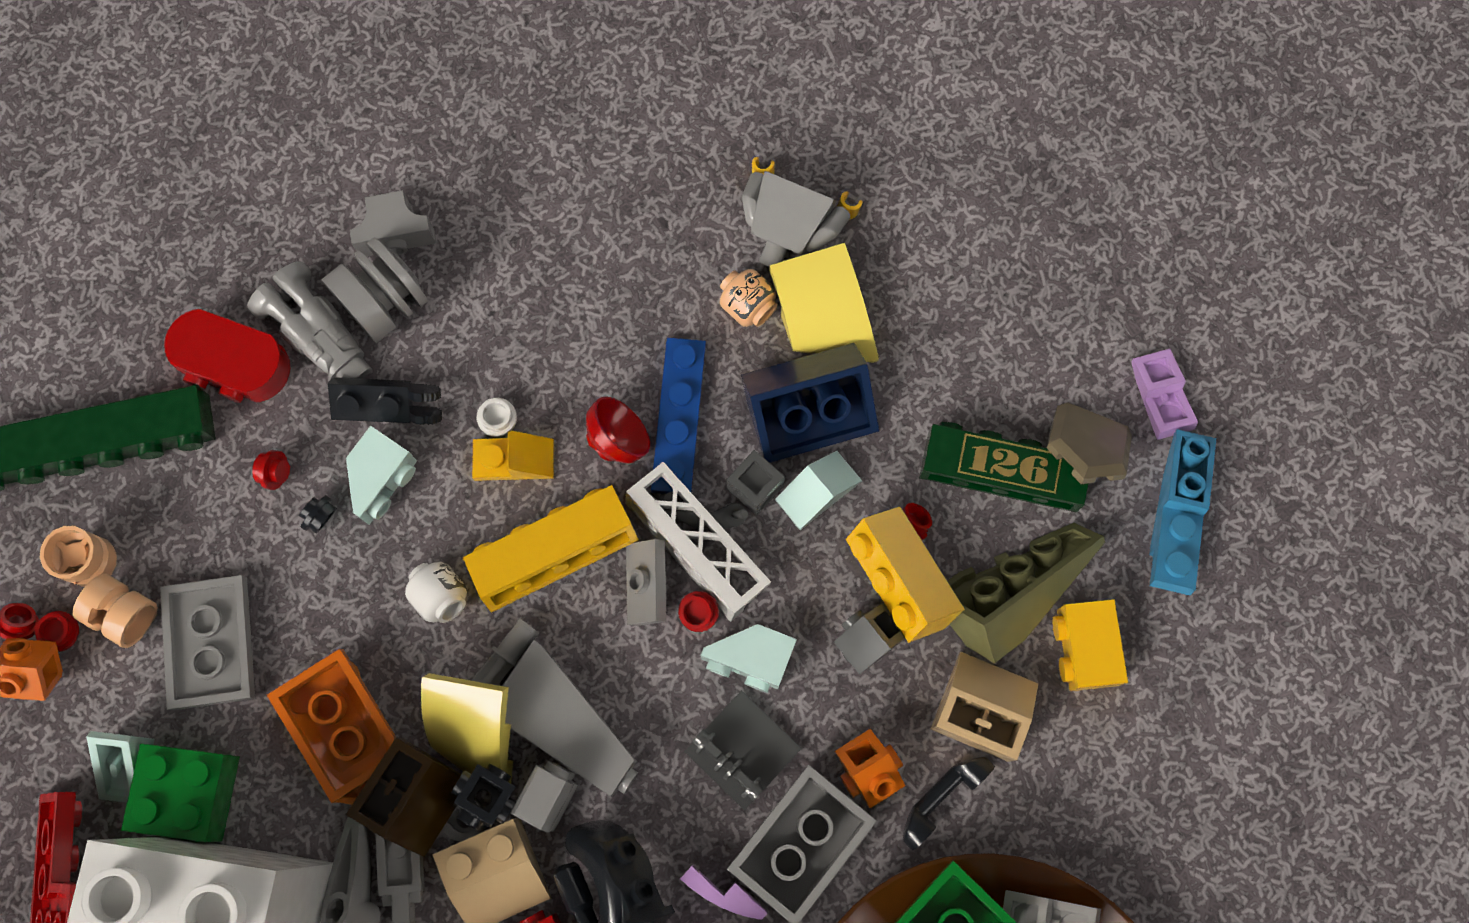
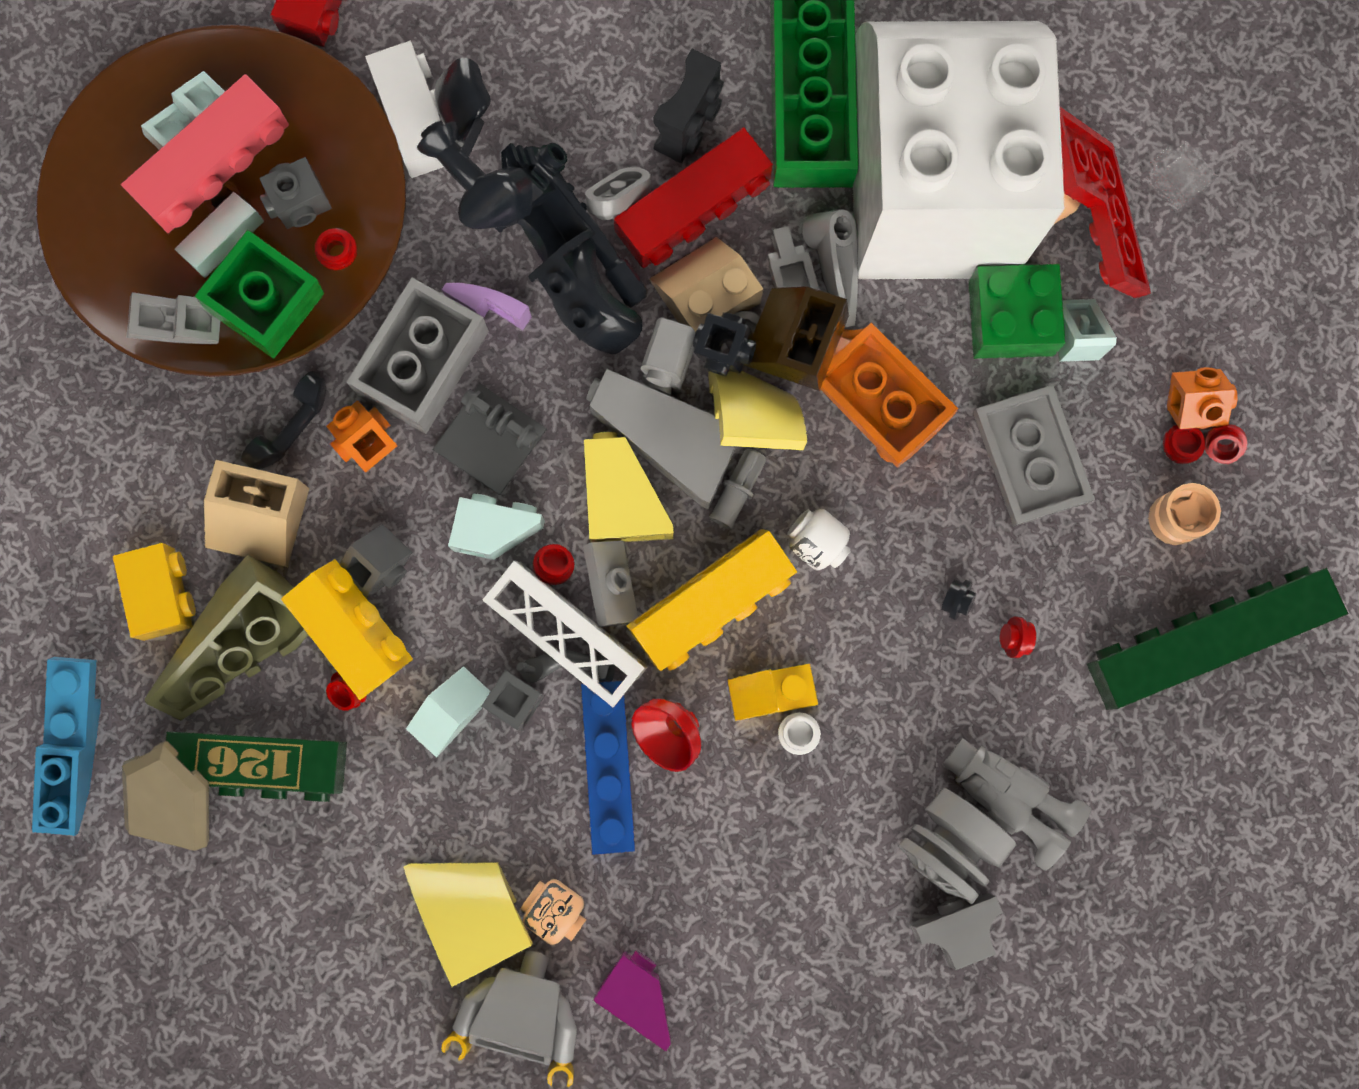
camera: 165 degrees right, 5 degrees up
light nougat wheel [72,573,158,648] -> none
red brick [164,309,291,403] -> none
black hinge [328,377,442,425] -> none
light aqua slope [346,426,417,525] -> none
dark blue slope [741,343,879,463] -> none
lavender slope [1132,349,1198,440] -> none
none -> light yellow slope [584,432,674,542]
none -> magenta slope [593,950,671,1051]

